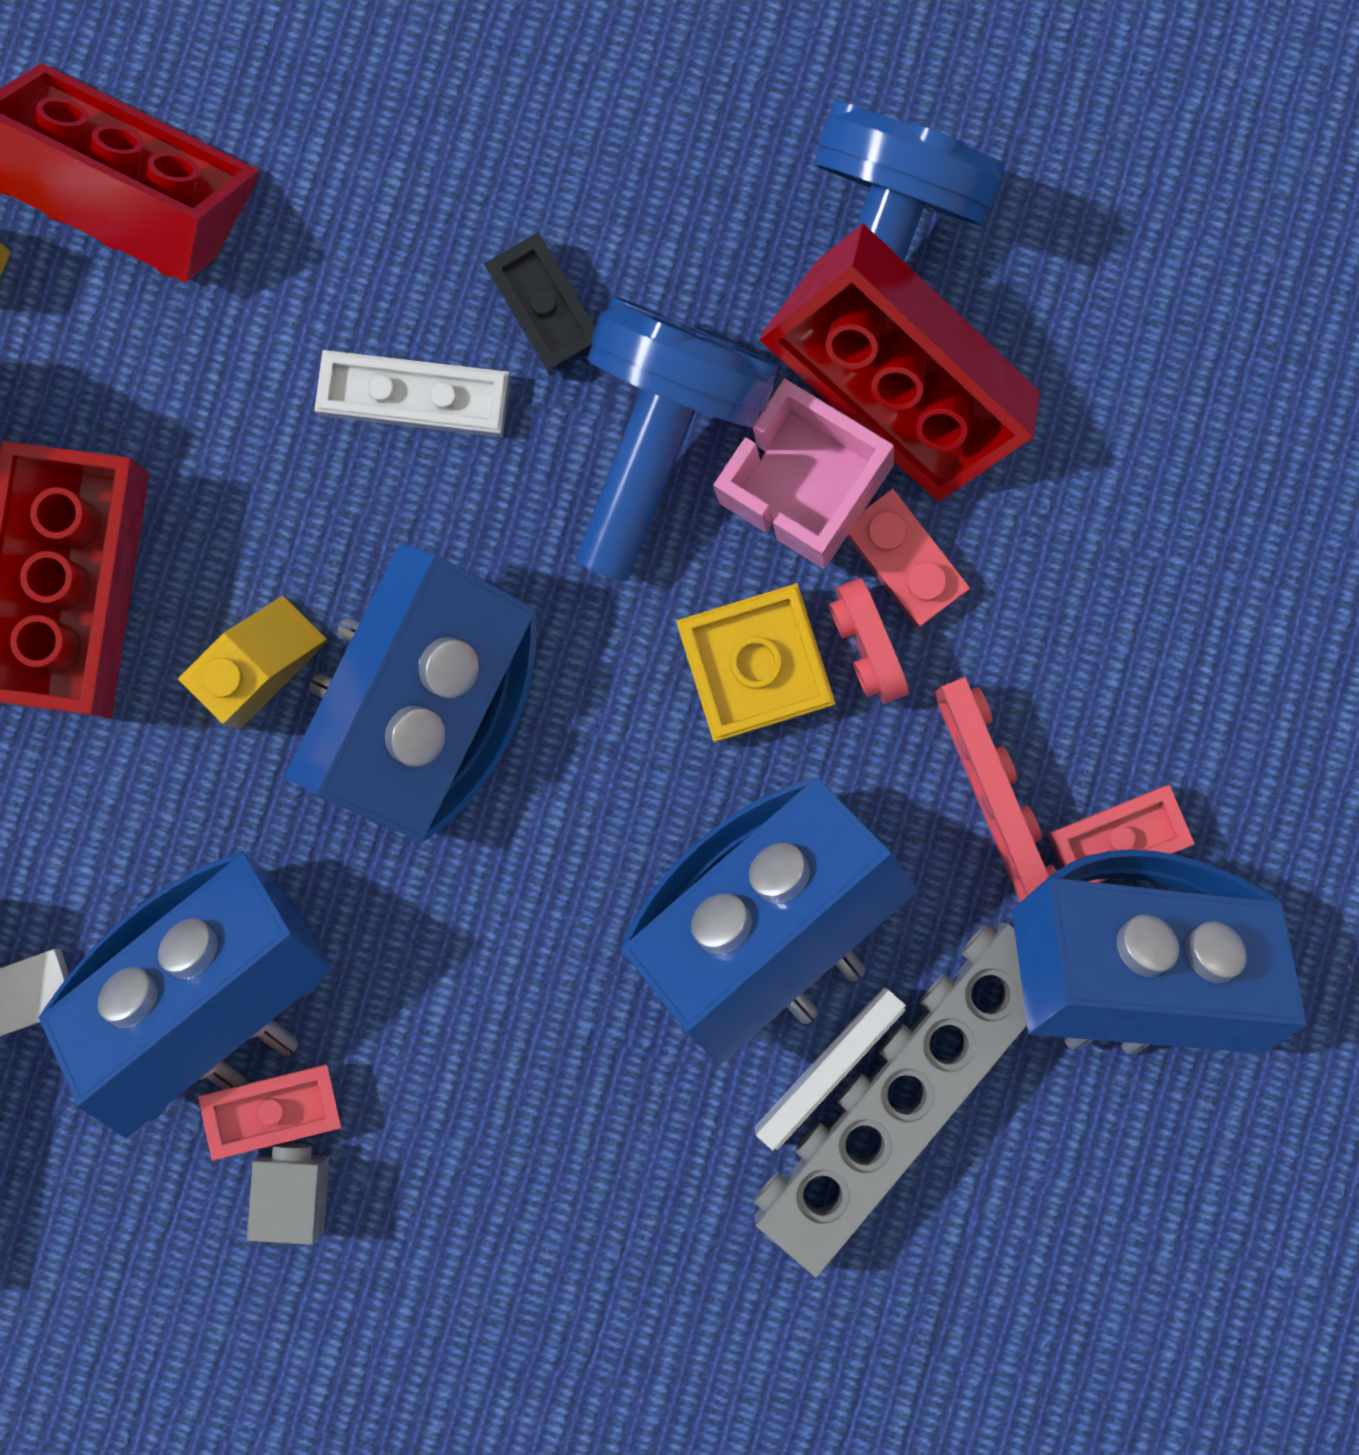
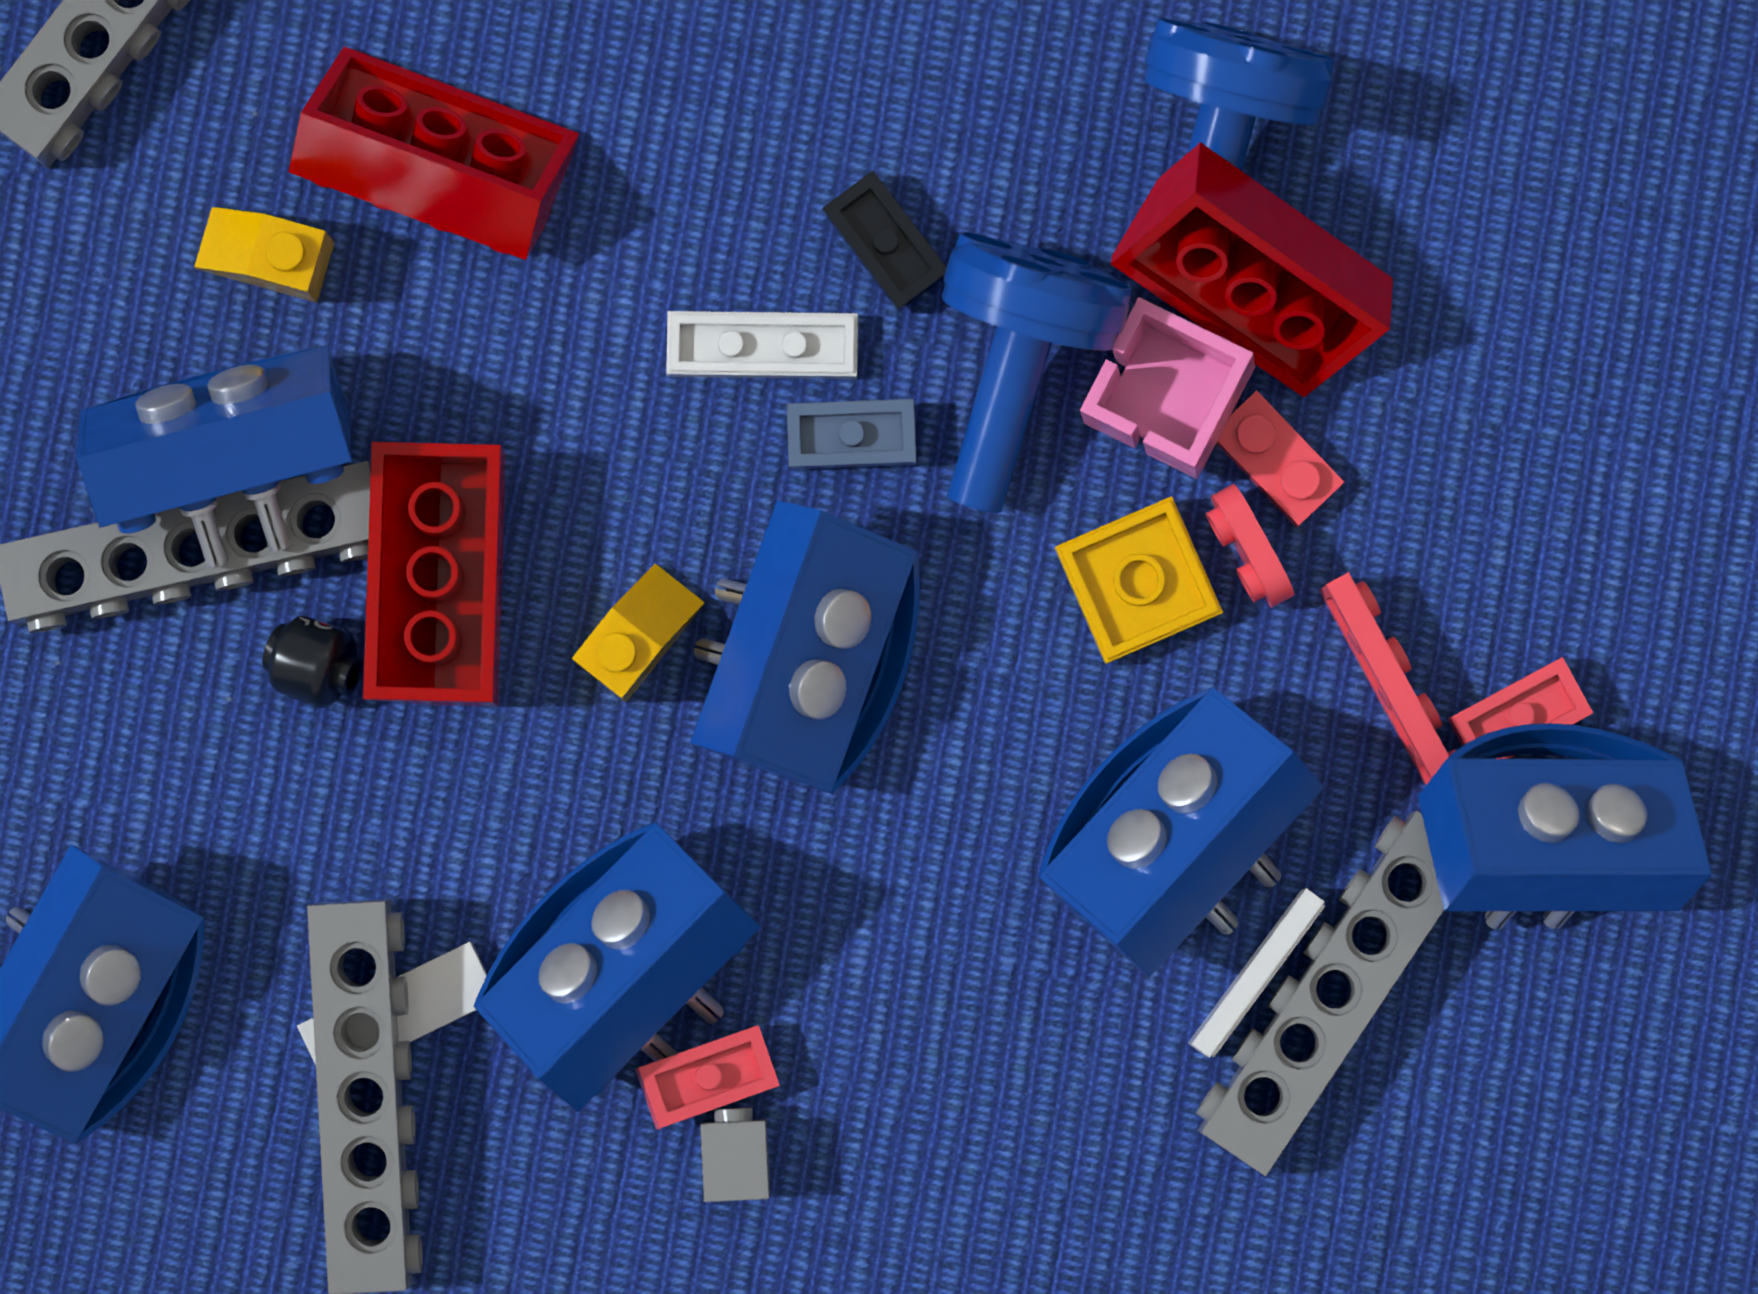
camera: 10 degrees left, 0 degrees up
none -> sand blue plate [787,399,916,470]

